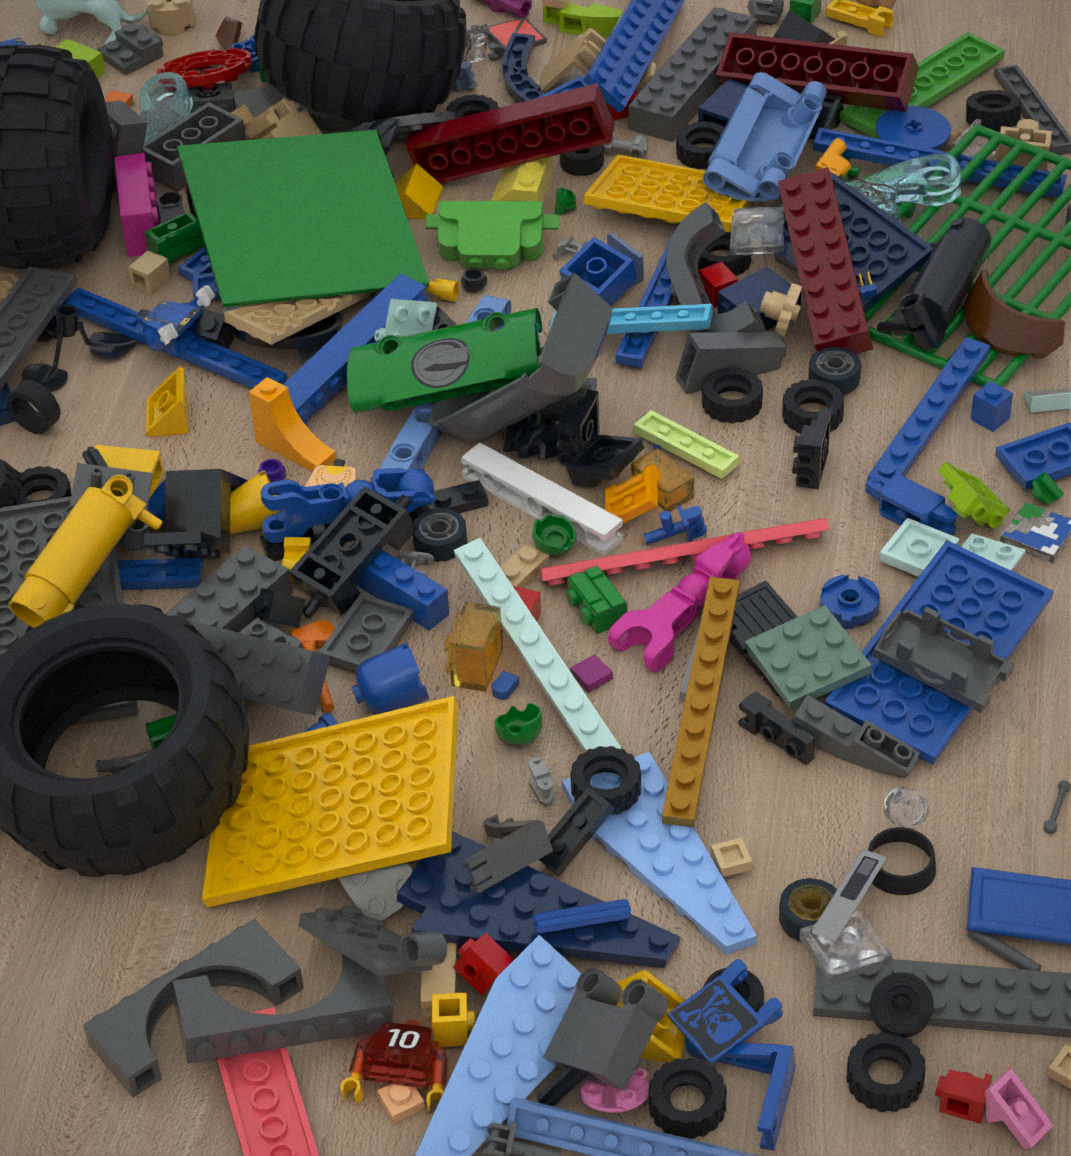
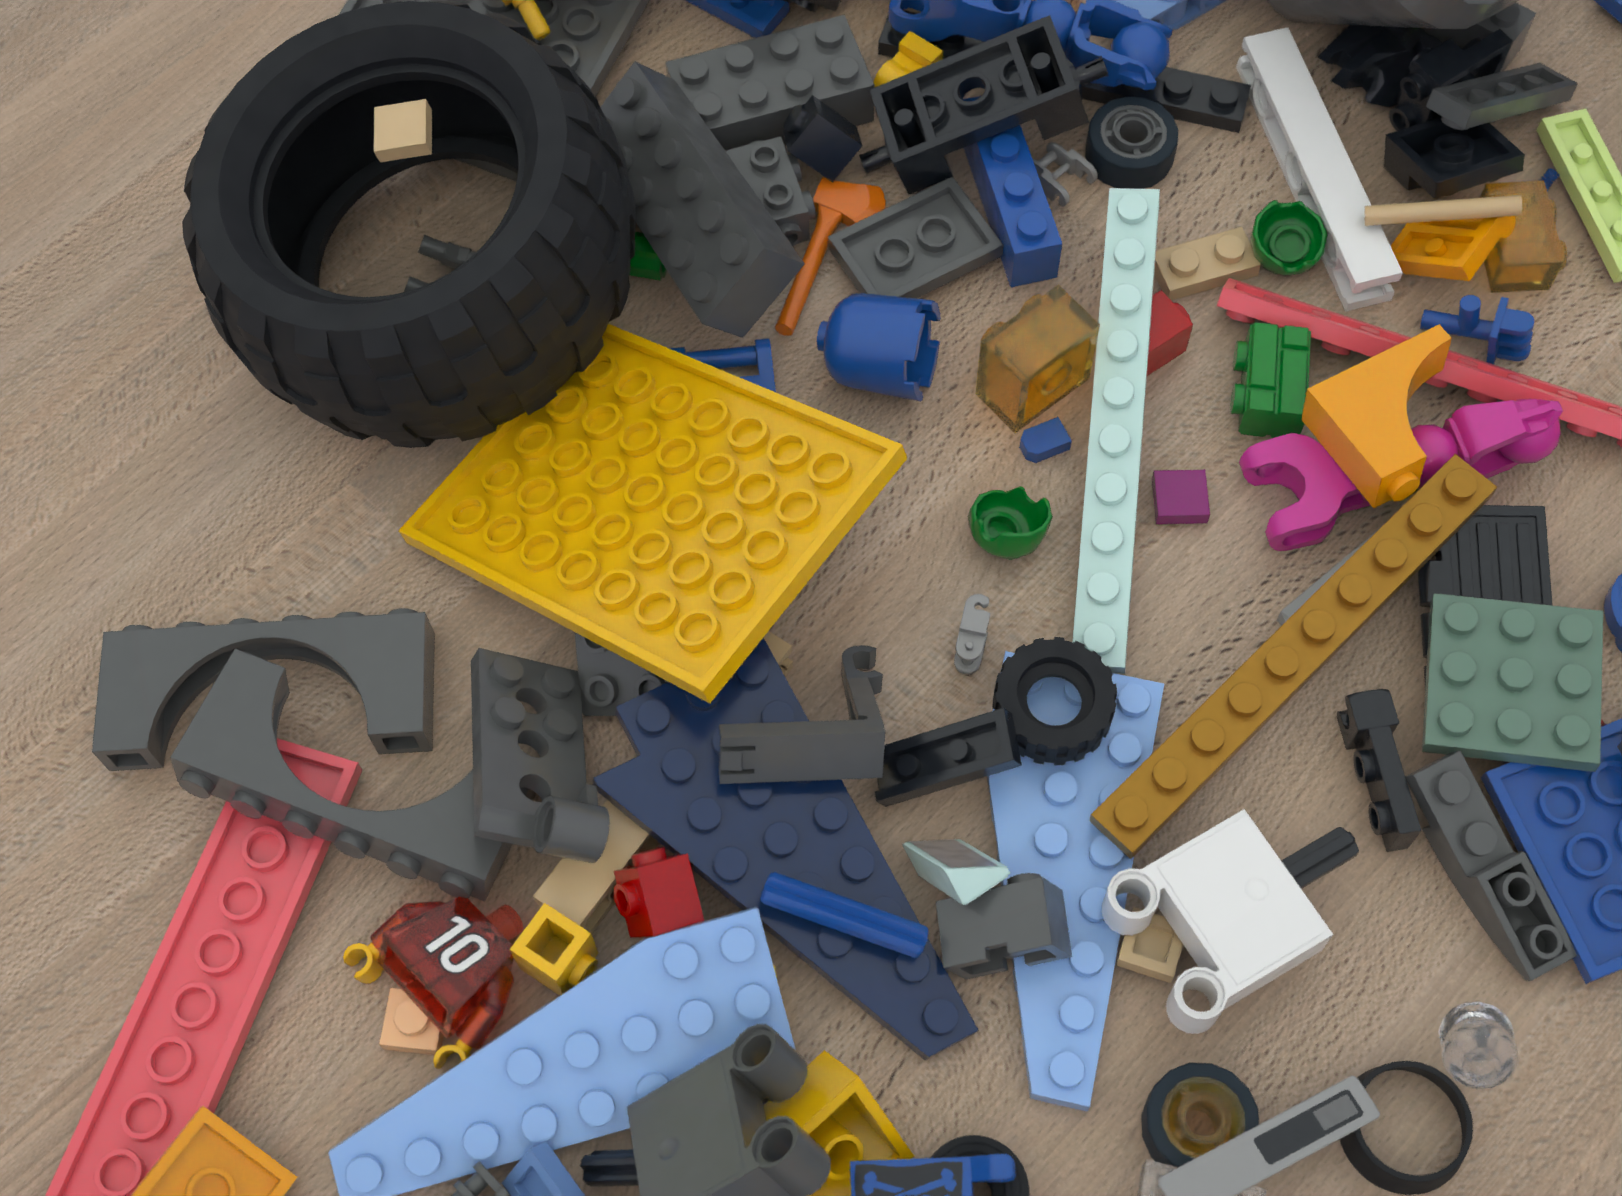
camera: 35 degrees right, 20 degrees up
none -> tan tile [374,99,432,162]
none -> light aqua slope [902,839,1010,905]
none -> dark grey brick [936,873,1072,980]
none -> white piece [1102,809,1359,1034]
none -> light orange arch [1301,324,1452,508]
none -> tan bar [1365,195,1522,226]
none -> dark grey plate [1426,63,1578,130]

